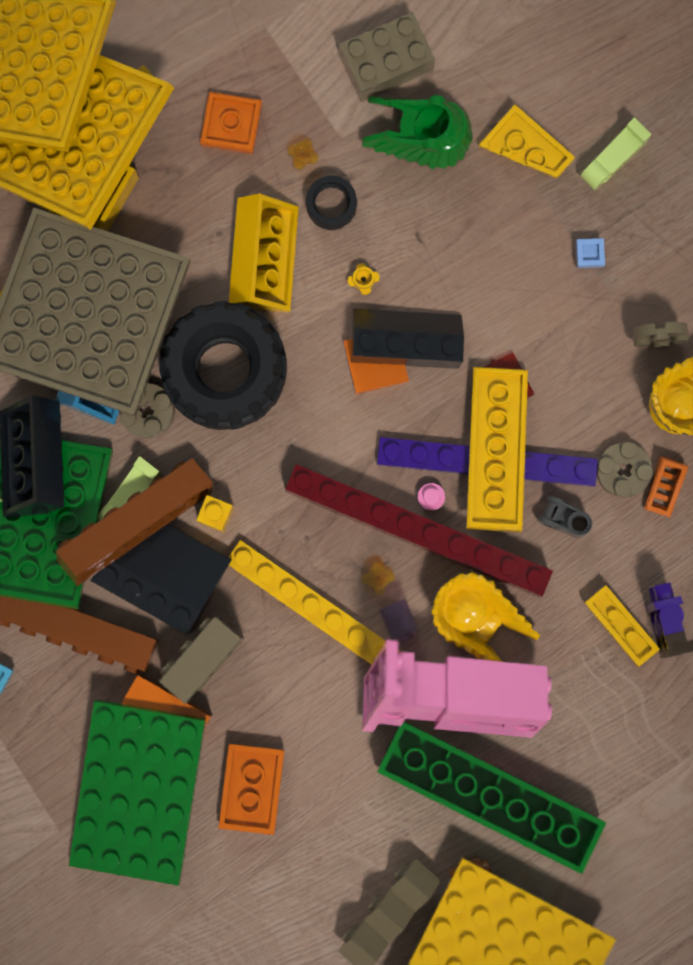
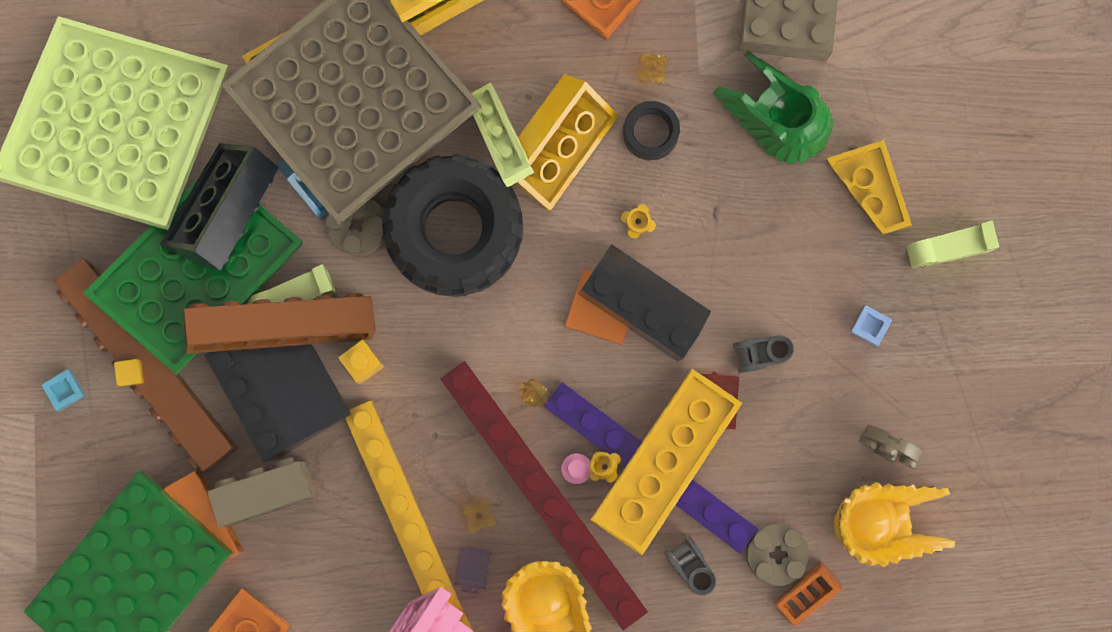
camera: 30 degrees right, 0 degrees up
none -> yellow piece [114,359,144,387]
none -> yellowish green plate [471,82,534,187]
none -> clear yellow plate [518,379,549,408]
none -> yellow plate [589,452,621,483]
none -> dark grey piece [733,335,794,374]

